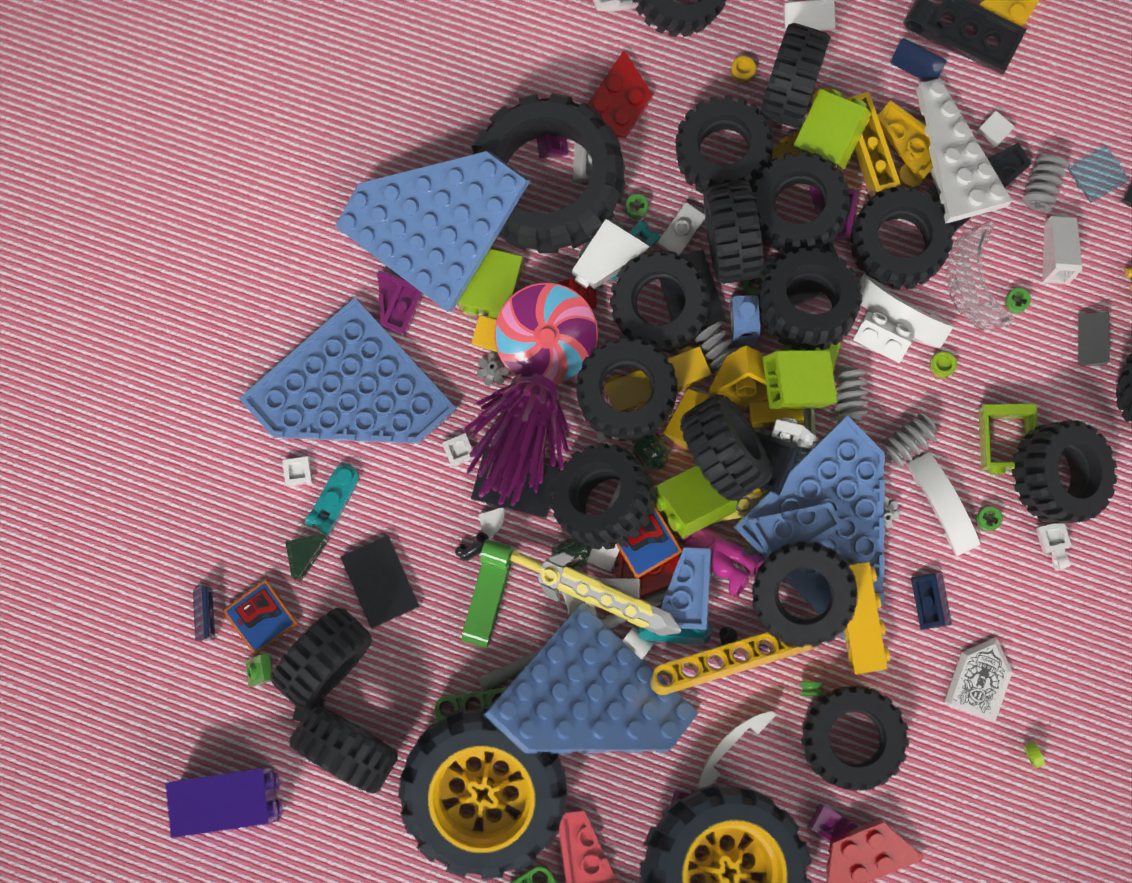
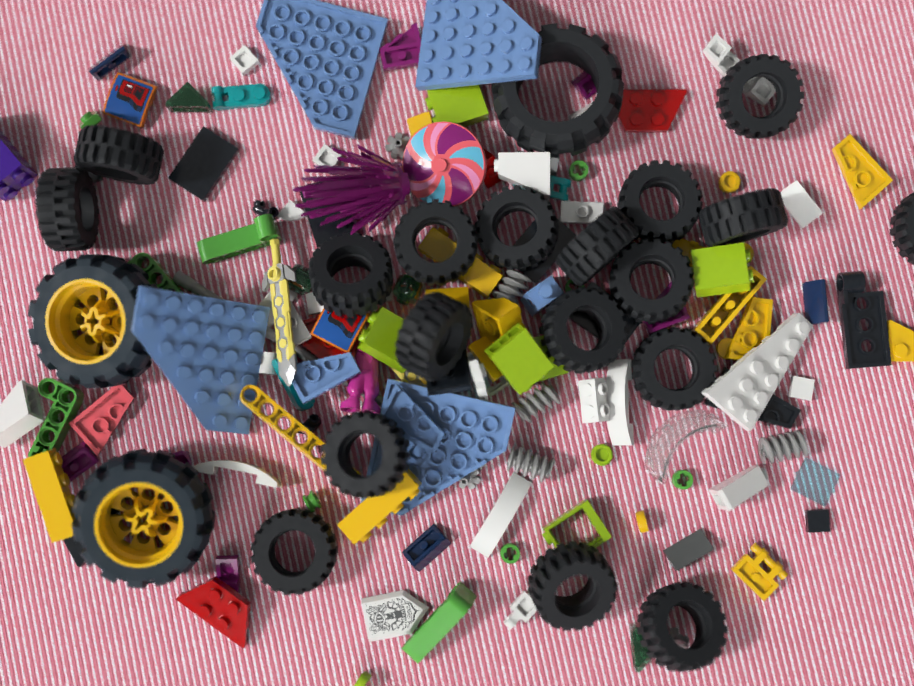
camera: 50 degrees right, 5 degrees up
none -> bright green beam [401,581,477,664]
none -> yellow tile [635,510,649,533]

